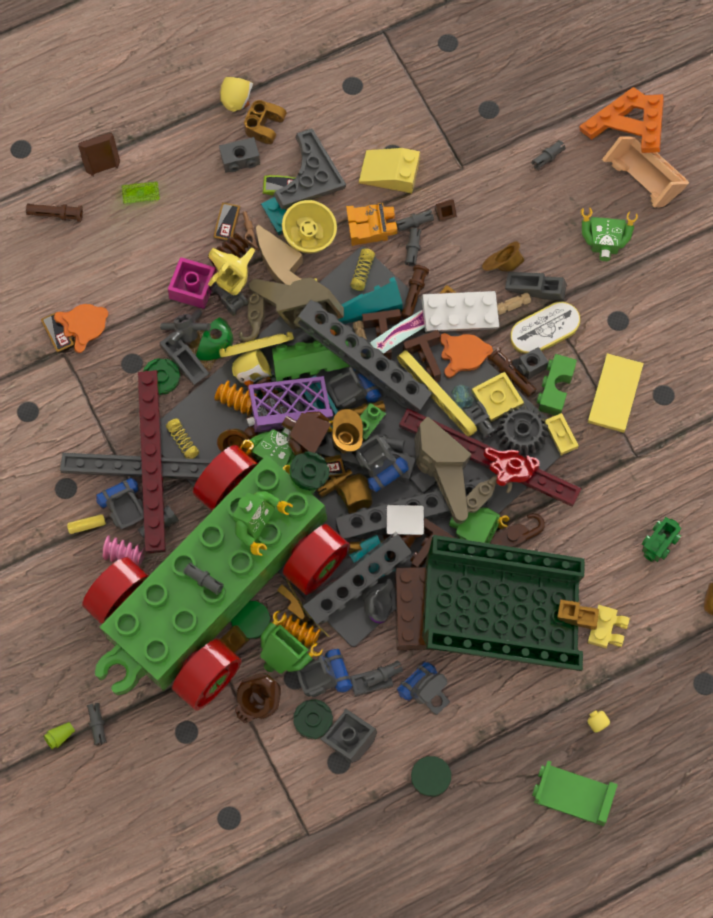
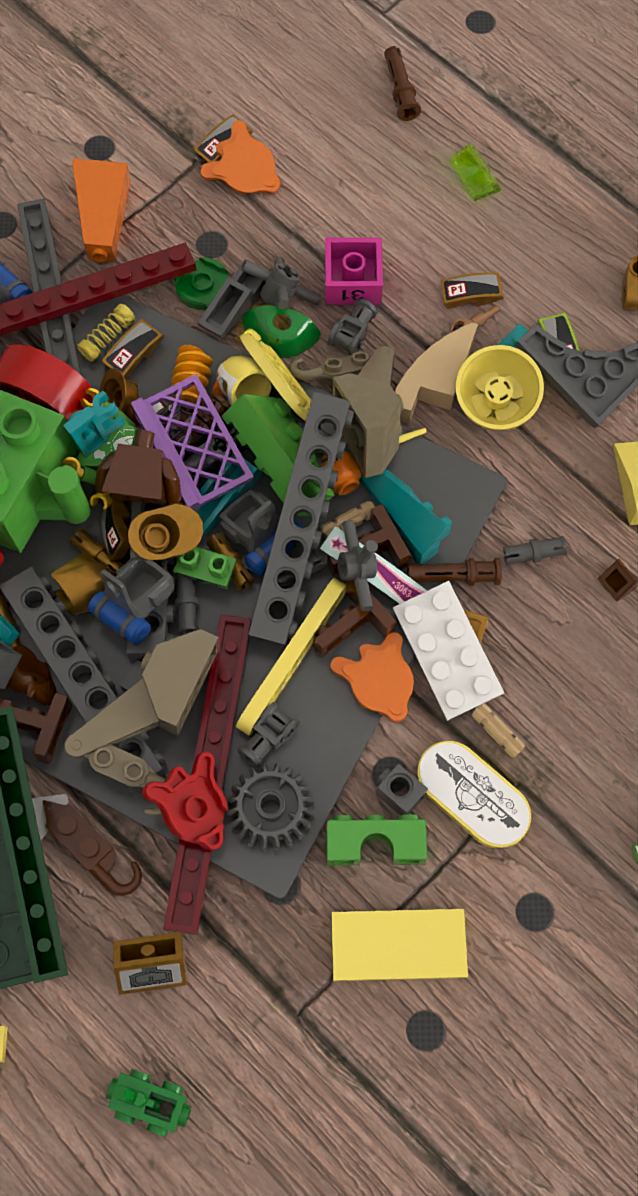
camera: 70 degrees right, 0 degrees up
reddish brown slope [78,133,120,177] -> none
reddish brown piece [208,233,249,269] -> none
light yellow piece [208,248,255,295] -> none
dark grey brick [219,137,260,173] -> none
dark green tile [289,452,330,491] -> none
light orange hips [346,203,397,246] -> none
light yellow piece [350,249,375,291] -> none
white sticker [387,505,424,535] -> none
dark grey pin [396,209,434,232] -> none
bright green torso [449,507,509,544] -> none
clear light blue brick [451,385,474,408] -> none
light yellow plate [471,372,524,422] -> none
pearl gold piece [482,241,525,272] -> none
reddish brown pin [488,348,537,398] -> none
dark grey slope [505,272,567,301] -> none
light yellow plate [544,413,579,455] -> none
none -> teal plate [63,391,125,458]
none -> orange slope [72,158,130,263]
none -> slope [102,319,165,379]
none -> pearl gold brick [113,932,187,995]
none -> dark grey bar [338,520,378,611]

